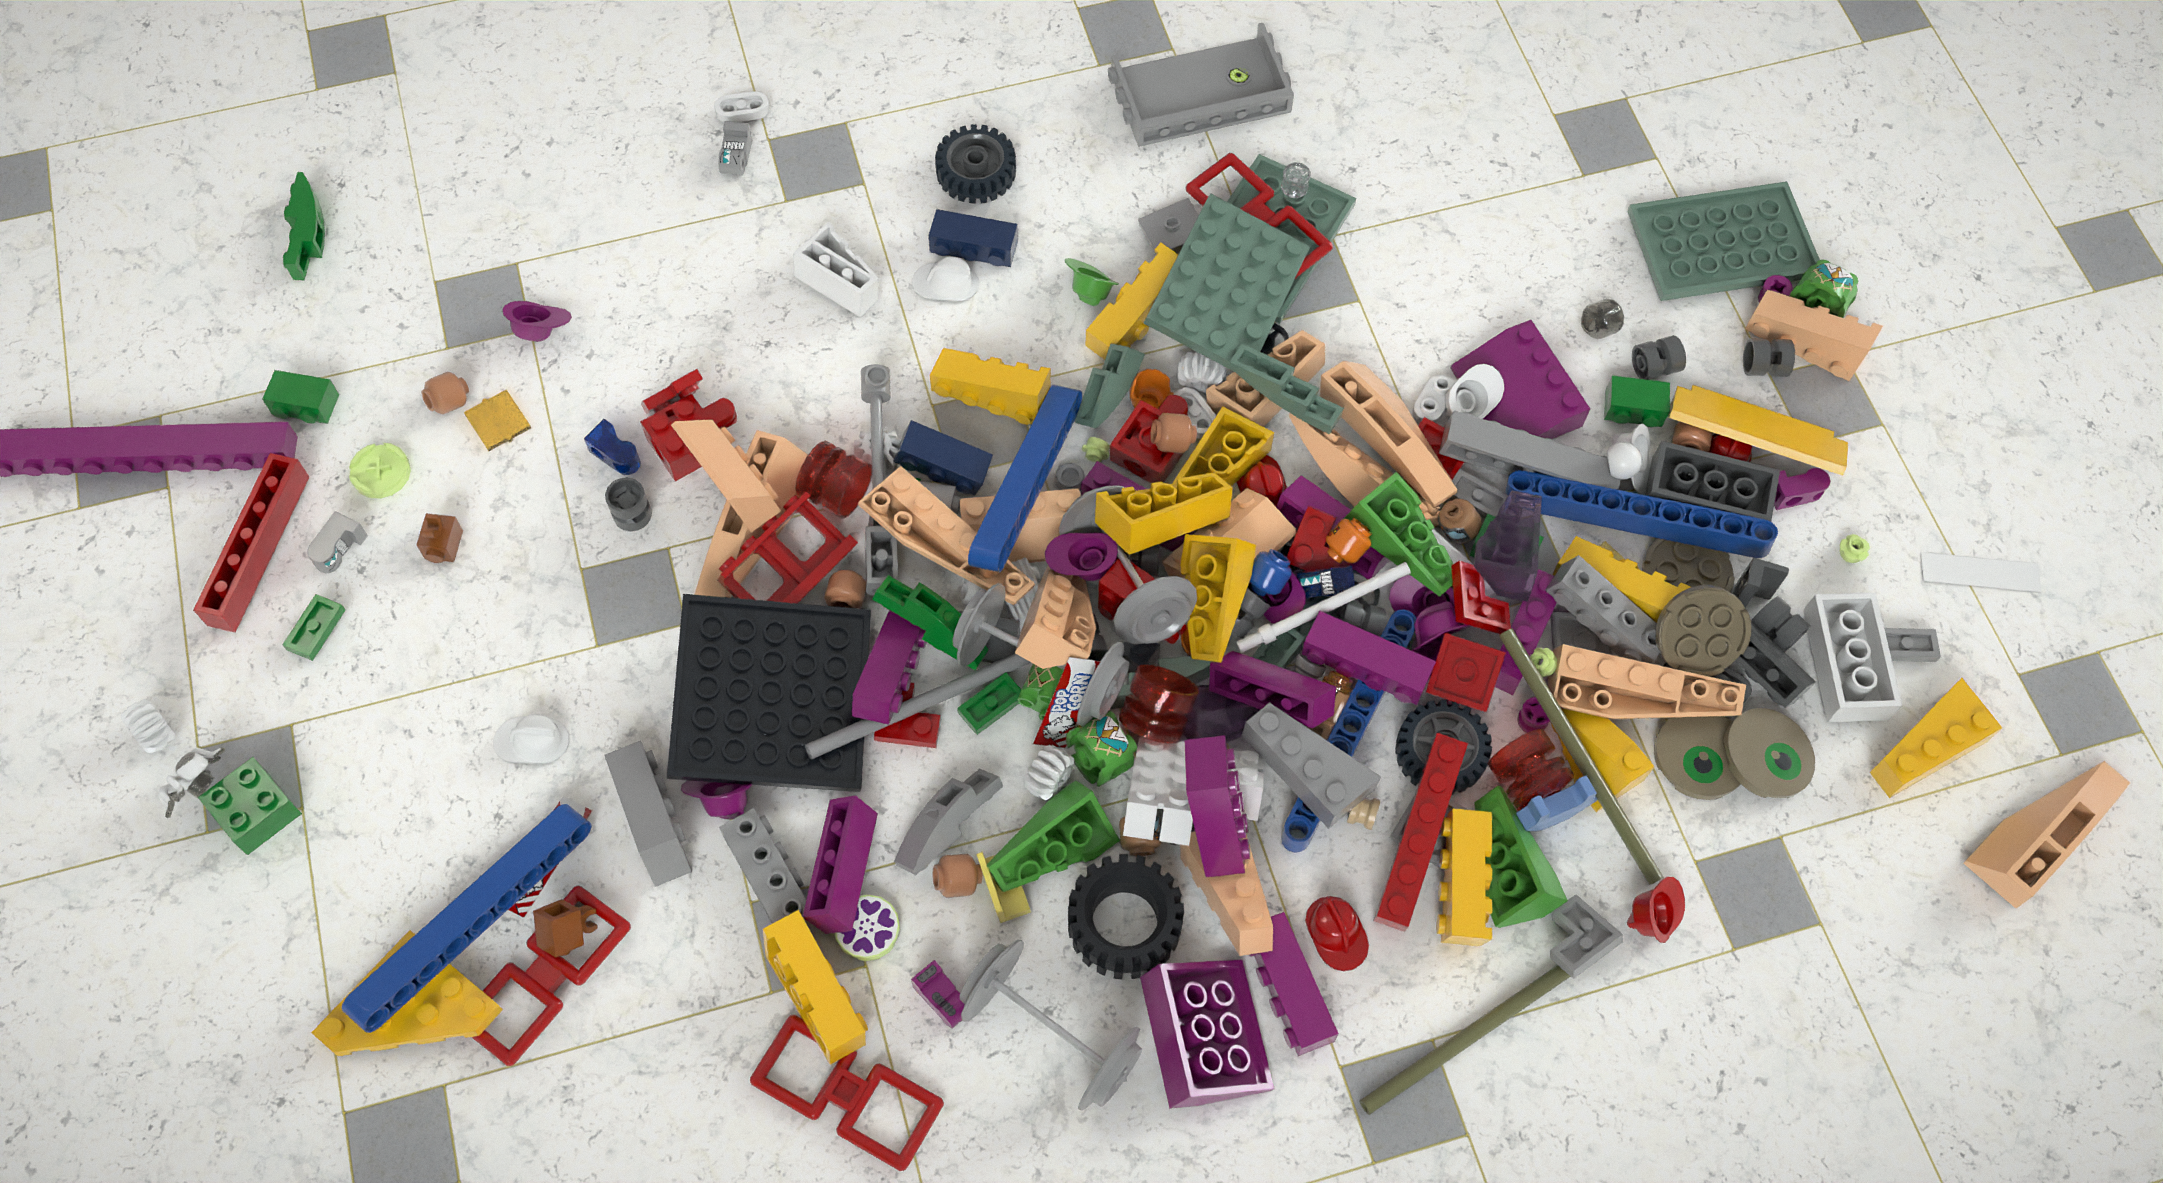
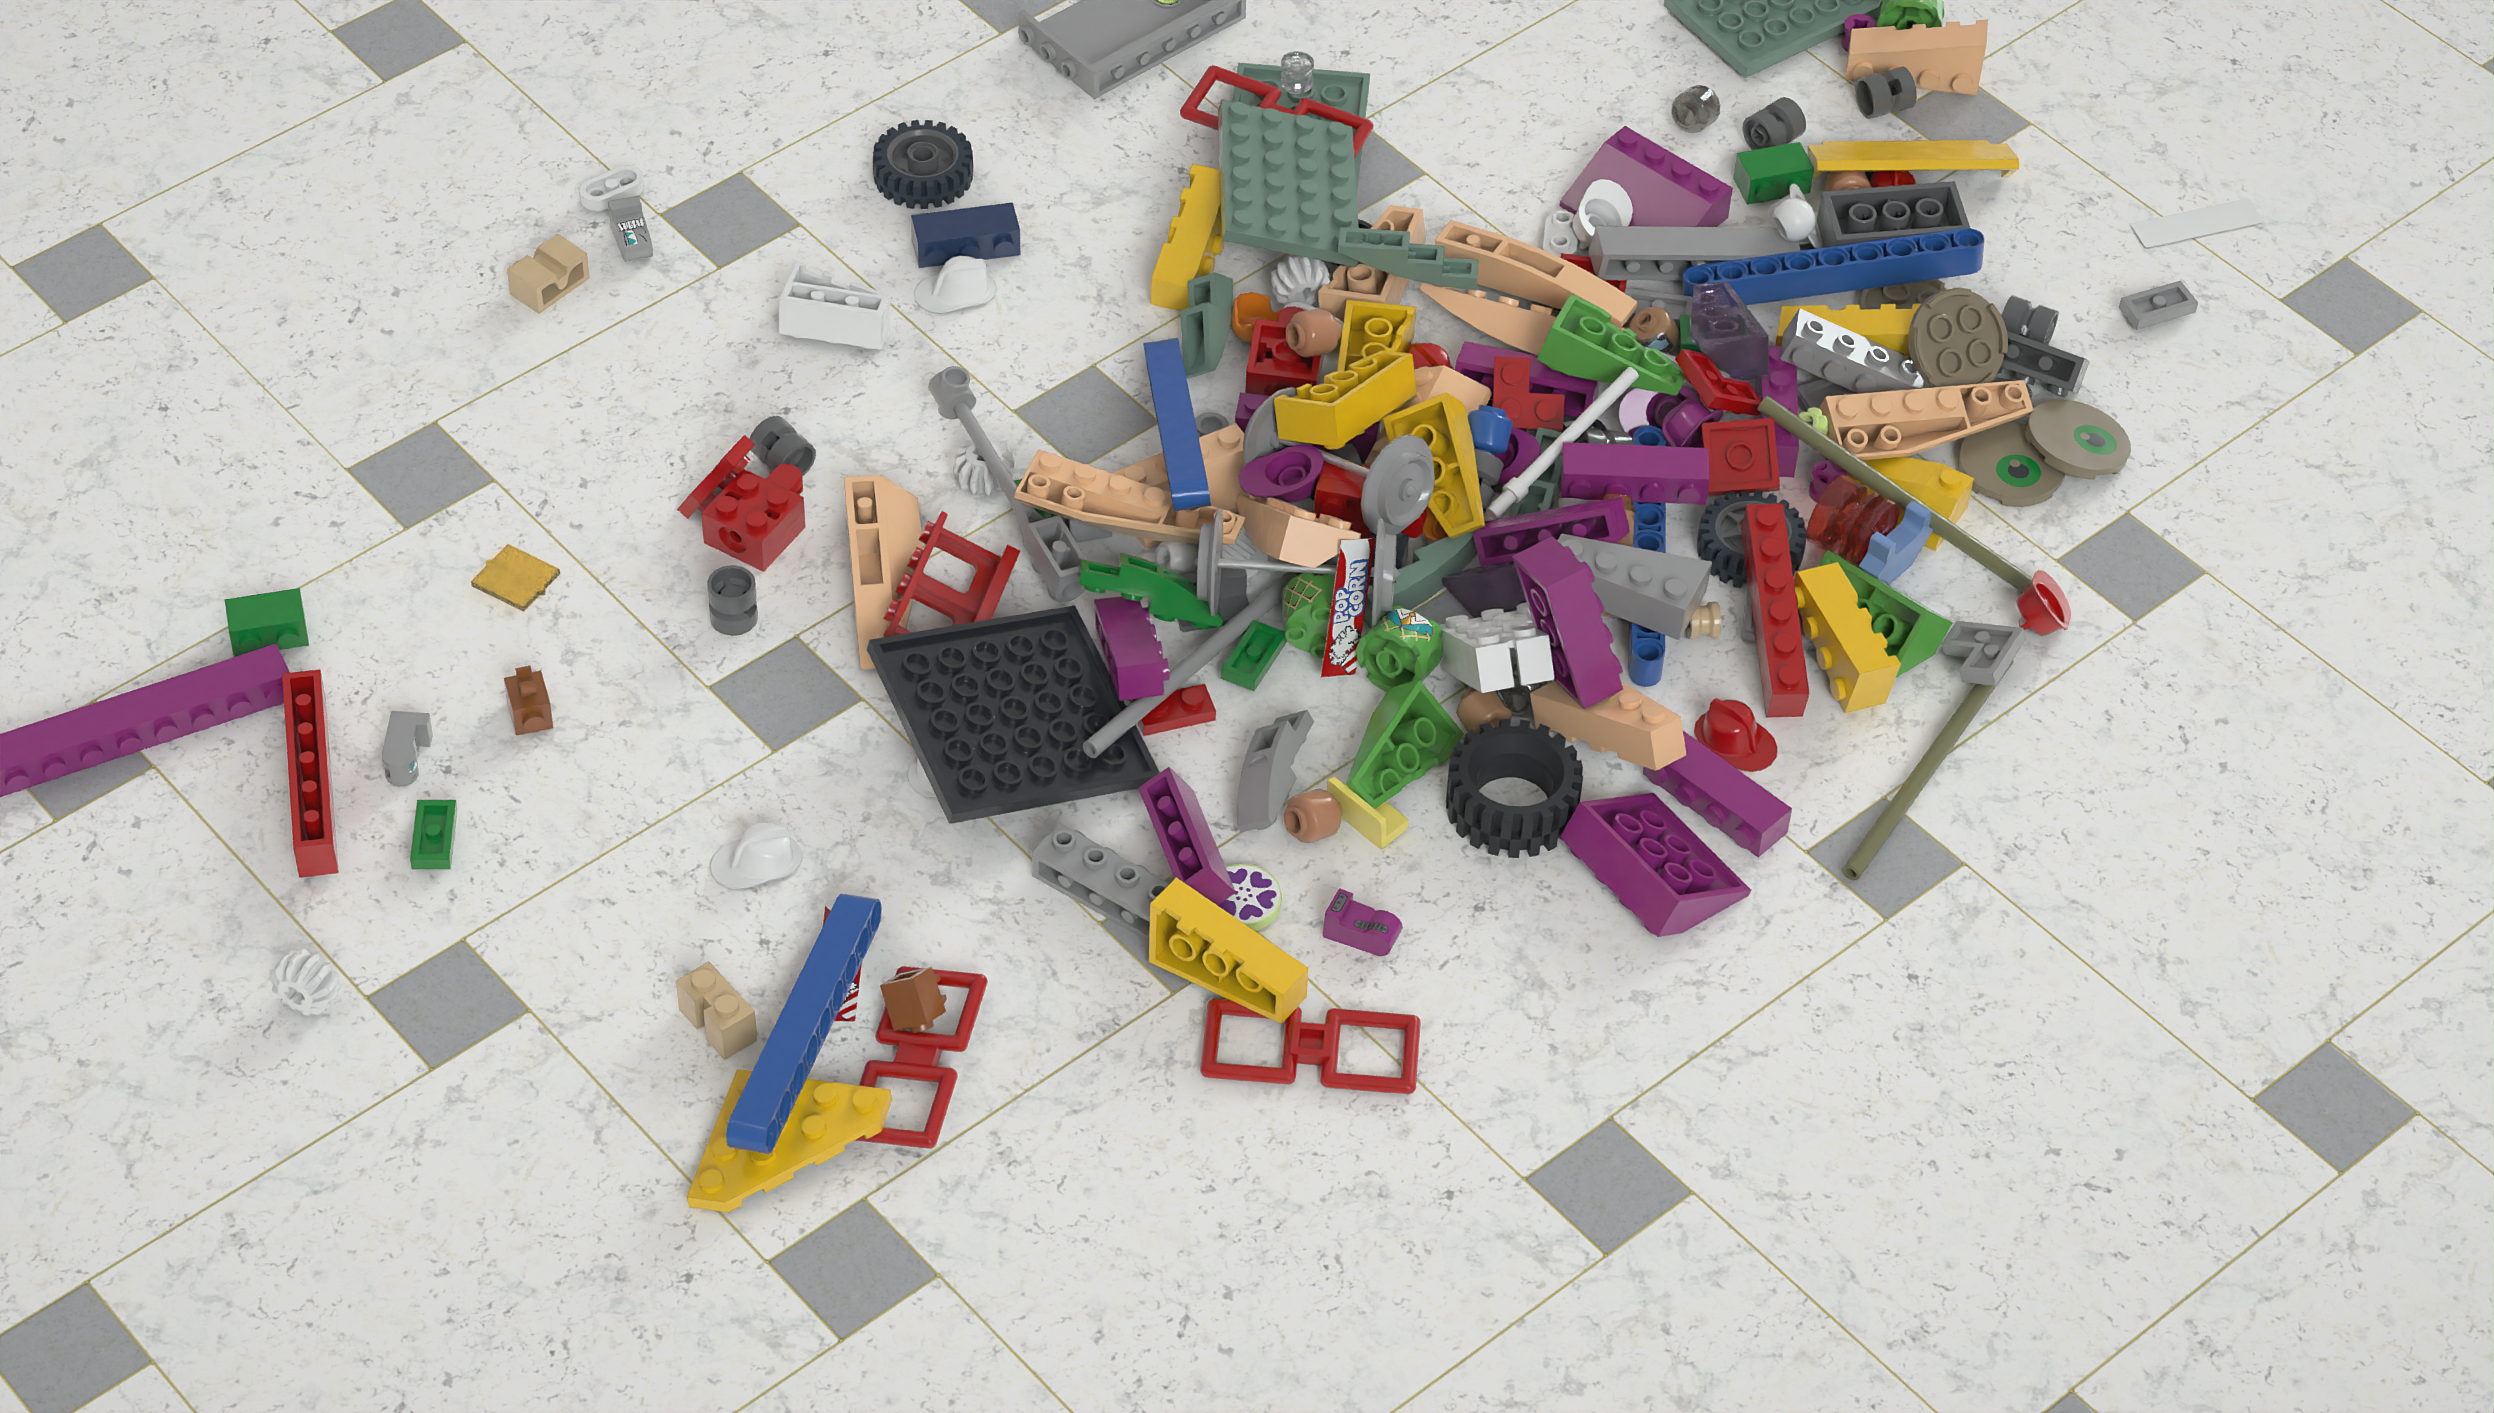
camera: 25 degrees left, 15 degrees down
animal [158,748,226,818] -> none
green brick [198,757,302,855] -> none
green slope [283,172,325,281] -> none
yellowish green tile [349,443,411,499] -> none
nougat head [421,372,469,415] -> none
magenta piece [502,301,572,342] -> none
clear blue leg [584,419,641,475] -> none
light grey wedge [604,741,692,887] -> none
light nougat slope [671,420,781,533] -> none
magenta piece [681,780,752,819] -> none
clear red wheel [795,440,872,519] -> none
nougat head [824,570,866,609] -> none
dark blue brick [893,420,993,496] -> none
yellow wedge [930,348,1051,425] -> none
light grey axle [960,940,1142,1110] -> none
white gear [1024,745,1074,800] -> none
bright green piece [1065,258,1119,306] -> none
yellowish green plate [1082,437,1110,462] -> none
clear red wheel [1119,665,1199,744] -> none
light grey plate [1138,198,1199,255] -> none
clear blue leg [1296,564,1355,598] -> none
orange head [1326,518,1372,564] -> none
dark grey panel [1733,557,1789,608] -> none
magenta leg [1774,468,1831,510] -> none
white brick [1803,593,1902,722] -> none
yellowish green plate [1839,534,1870,563] -> none
yellow wedge [1870,678,2002,798] -> none
light nougat wedge [1963,761,2130,908] -> none
none -> tan brick [507,234,590,314]
none -> tan brick [676,961,757,1060]
none -> dark grey wheel [750,416,816,476]

